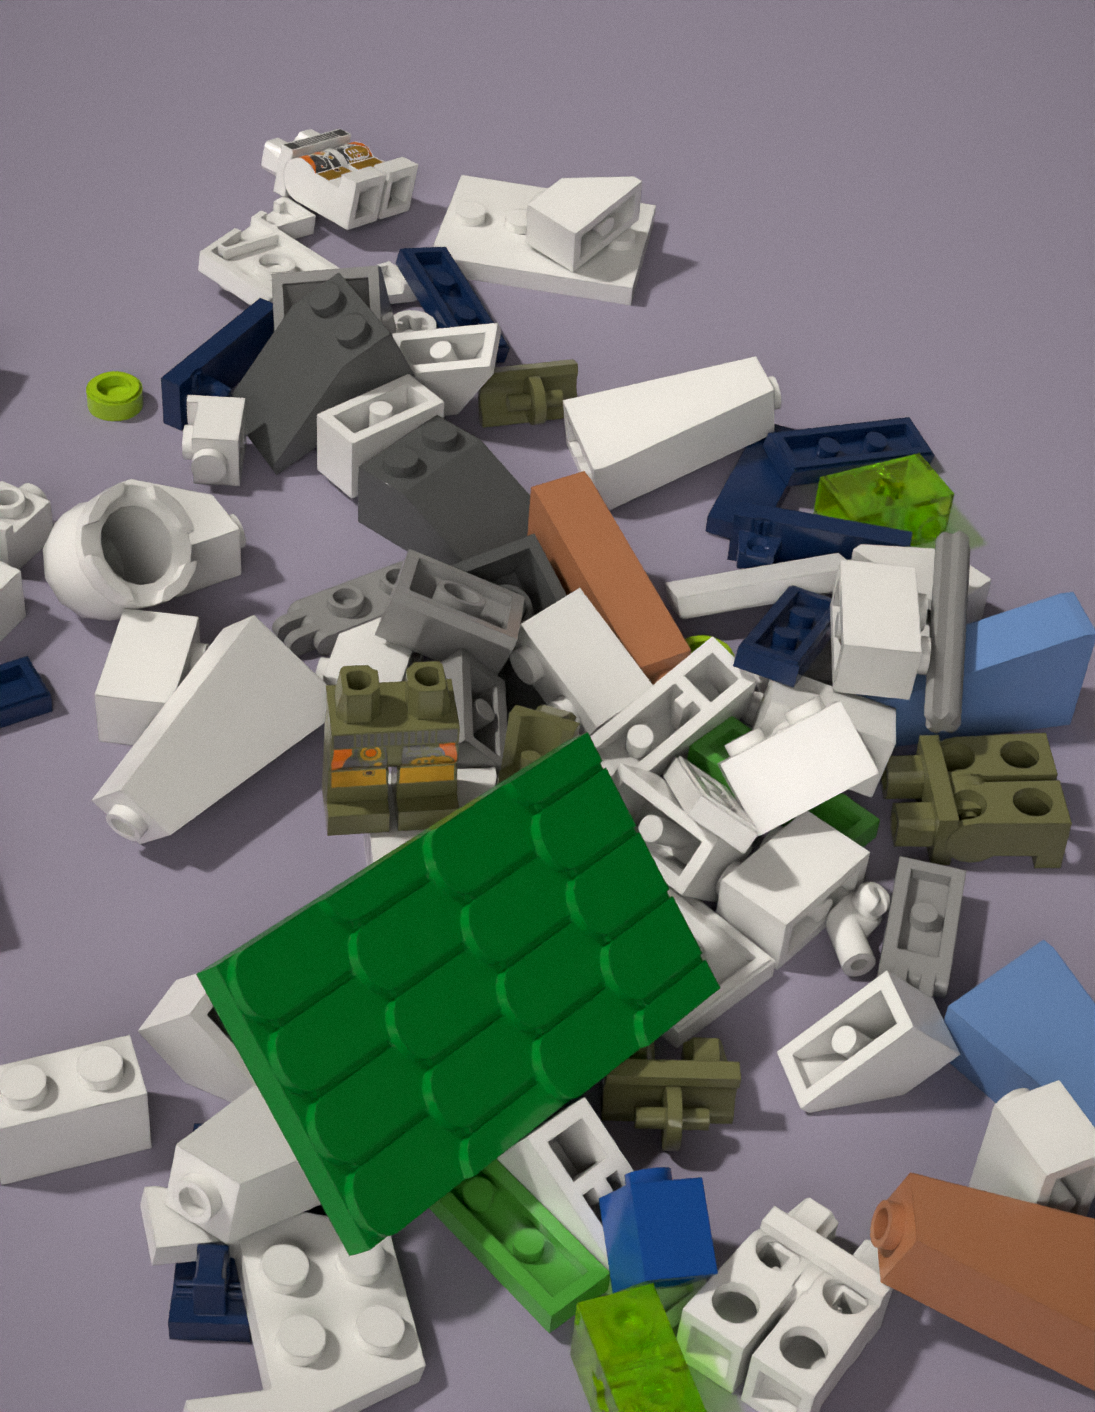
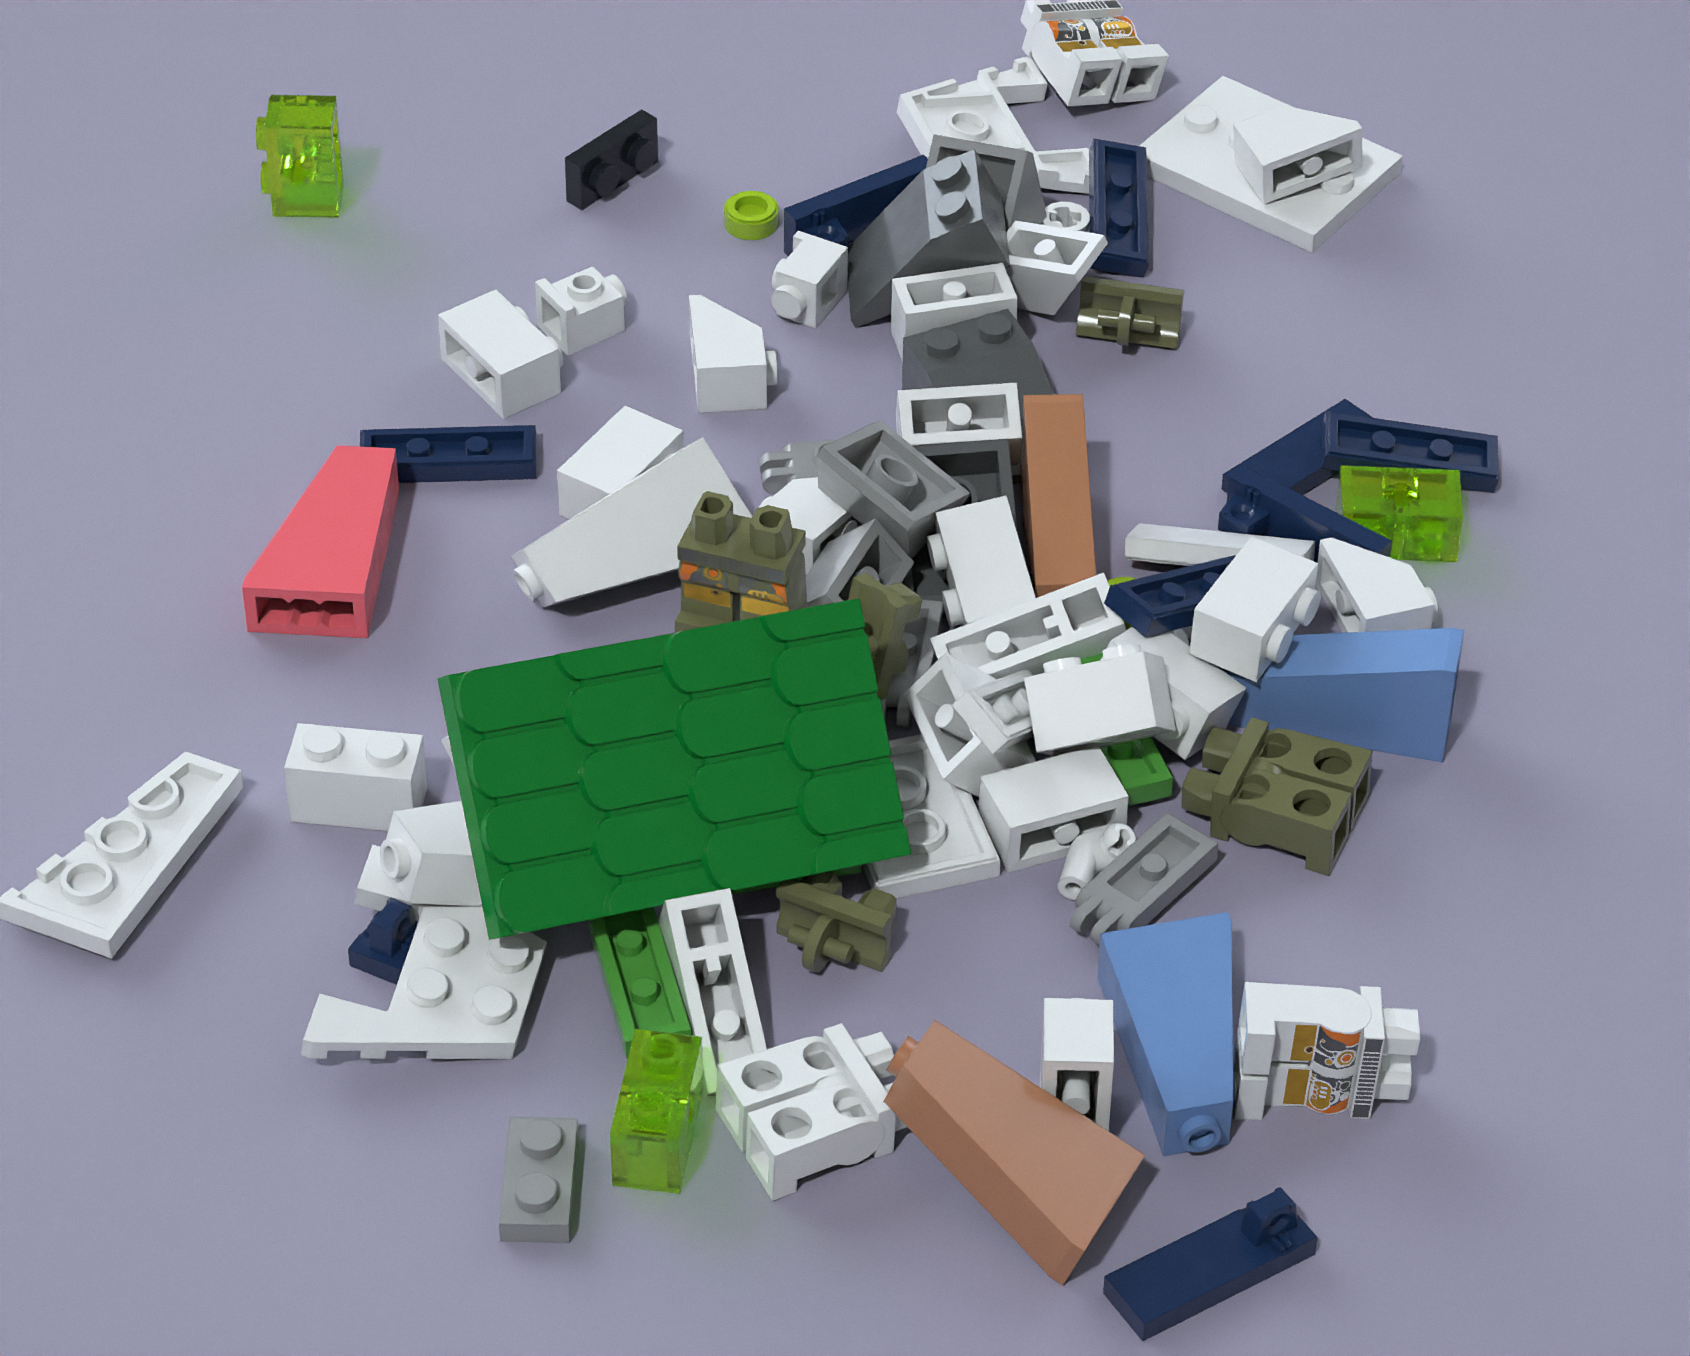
camera: 30 degrees right, 0 degrees up
white tile [43,483,197,621] -> none
white slope [563,356,781,511] -> none
blue brick [599,1167,718,1294] -> none
white slope [777,971,960,1113] -> none
light grey axle [924,531,971,733] -> none
none -> white brick [896,383,1022,465]

